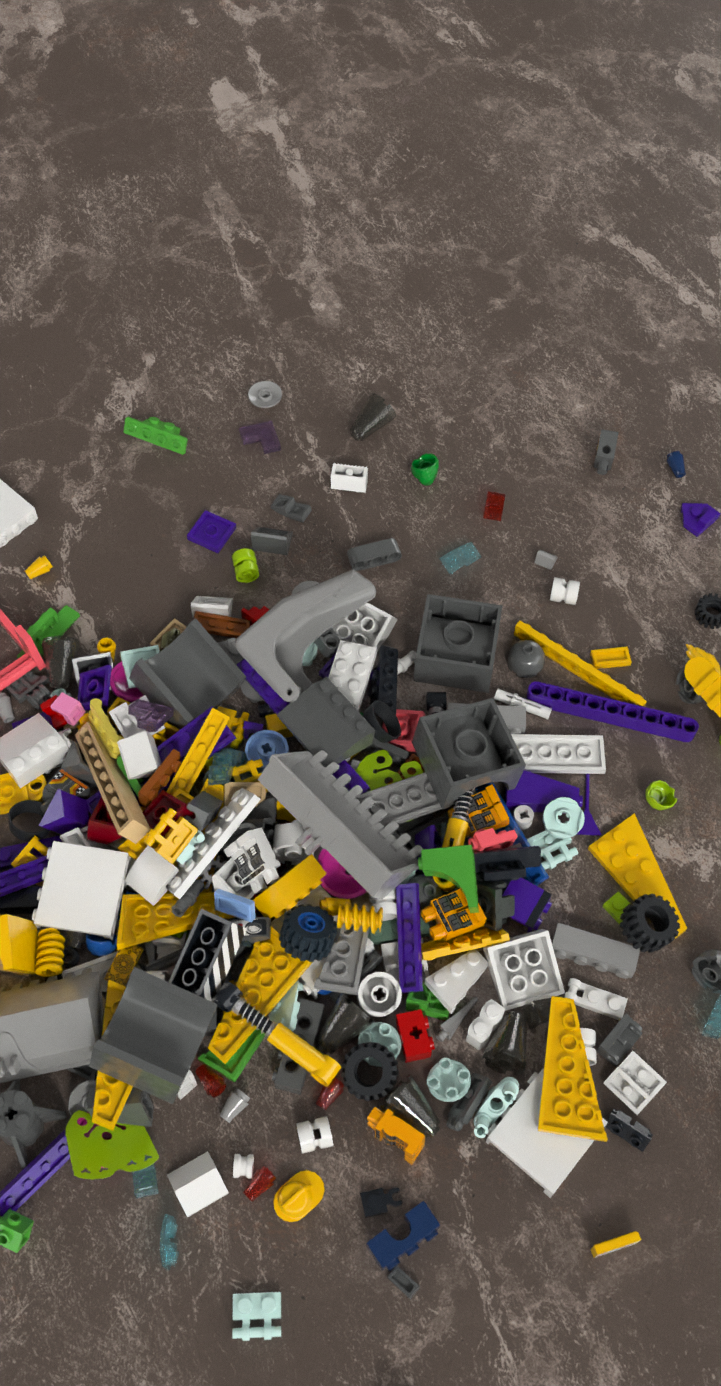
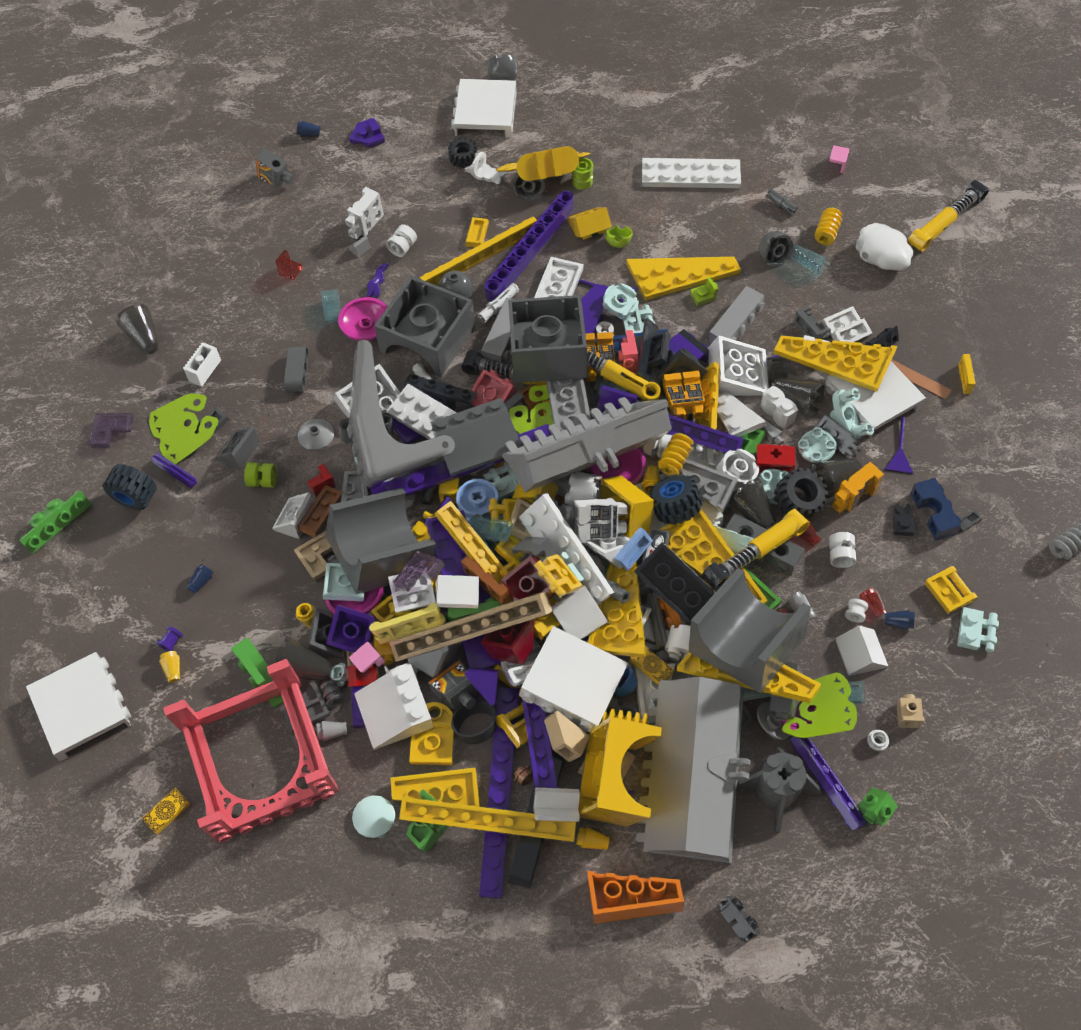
camera: 70 degrees left, 0 degrees up
olive arm [160,628,181,651] -> none
clear light blue slope [160,1214,179,1271] -> none
dark purple plate [187,510,236,553] -> none
light grey dish [248,381,282,408] -> none
yellow piece [273,1170,325,1222] -> none
black tyre [363,700,401,743] -> none
green hair [411,453,439,486] -> none
bright green arch [418,845,479,913] -> none
white plate [564,978,628,1021] -> none
black tyre [620,894,680,953] -> none
none -> black wheel [102,464,157,510]
none -> lime piece [149,393,218,464]
none -> dark purple axle [151,453,197,488]
none -> dark purple bush [156,626,183,652]
none -> dark blue cone [186,564,214,594]
none -> dark pink dish [338,297,388,341]
none -> white hips [345,187,384,239]
none -> dark purple hair [366,262,390,299]
none -> white hair [464,152,507,184]
none -> tan slope [544,711,590,762]
none -> yellow slope [566,207,612,240]
none -> white plate [867,730,889,751]
none -> dark purple piece [885,417,913,474]
none -> dark blue cone [885,610,915,630]
none -> nougat sticker [891,360,952,399]
none -> tan brick [896,694,925,728]
none -> yellow plate [924,566,978,614]

